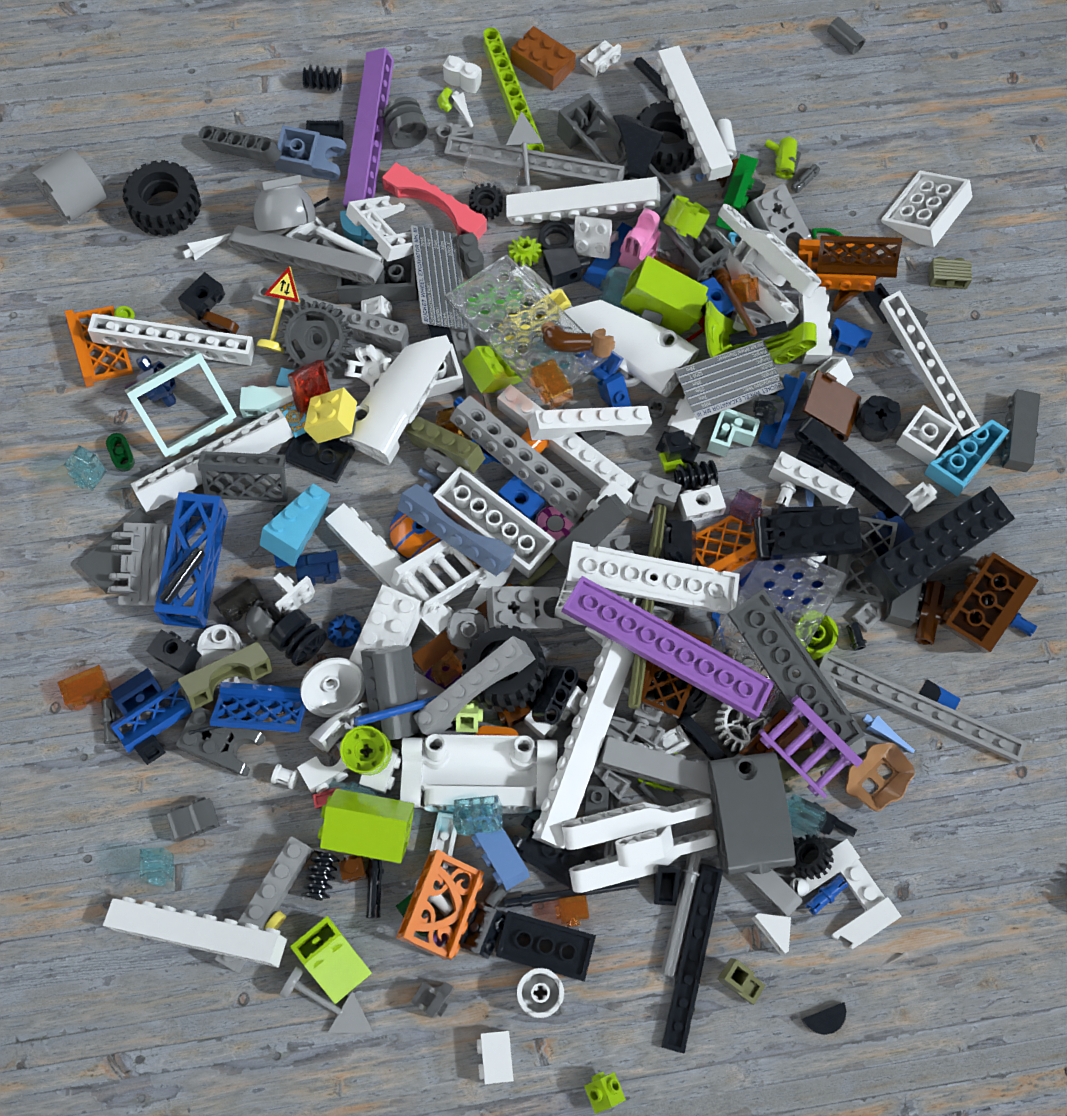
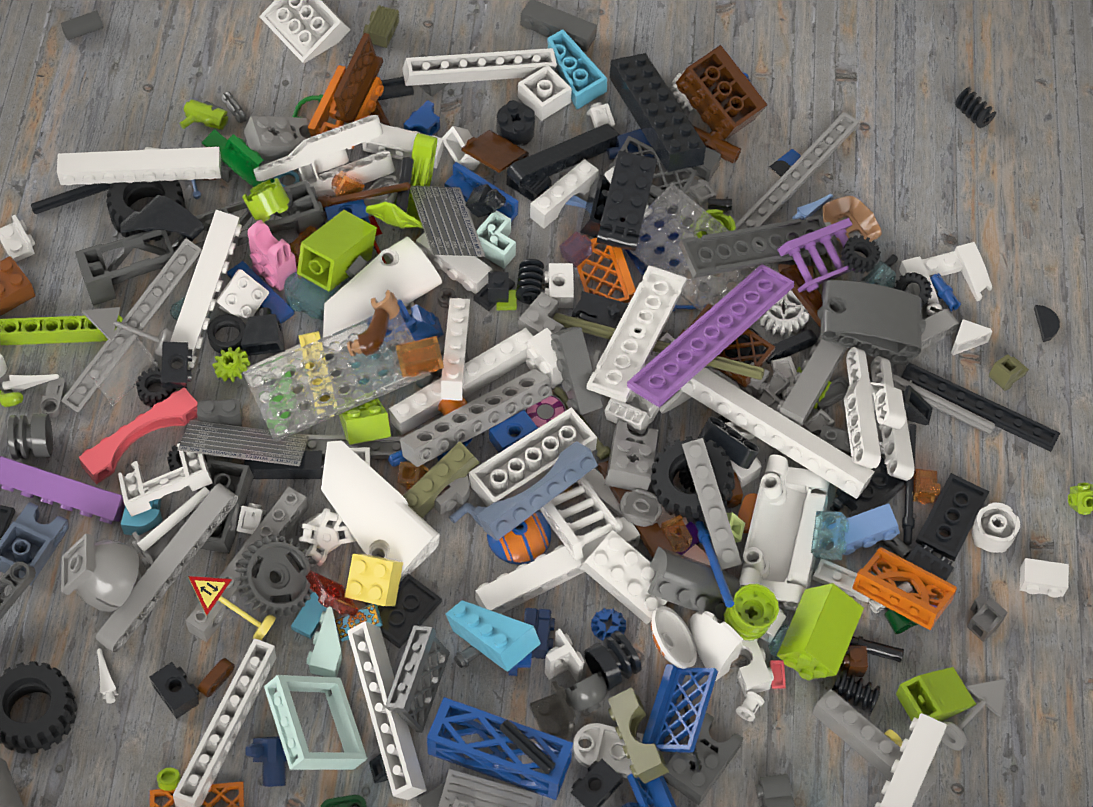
camera: 75 degrees left, 10 degrees down
white pin [775,482,796,507] -> none
none -> black brick [161,342,193,388]
none -> black tyre [841,235,881,274]

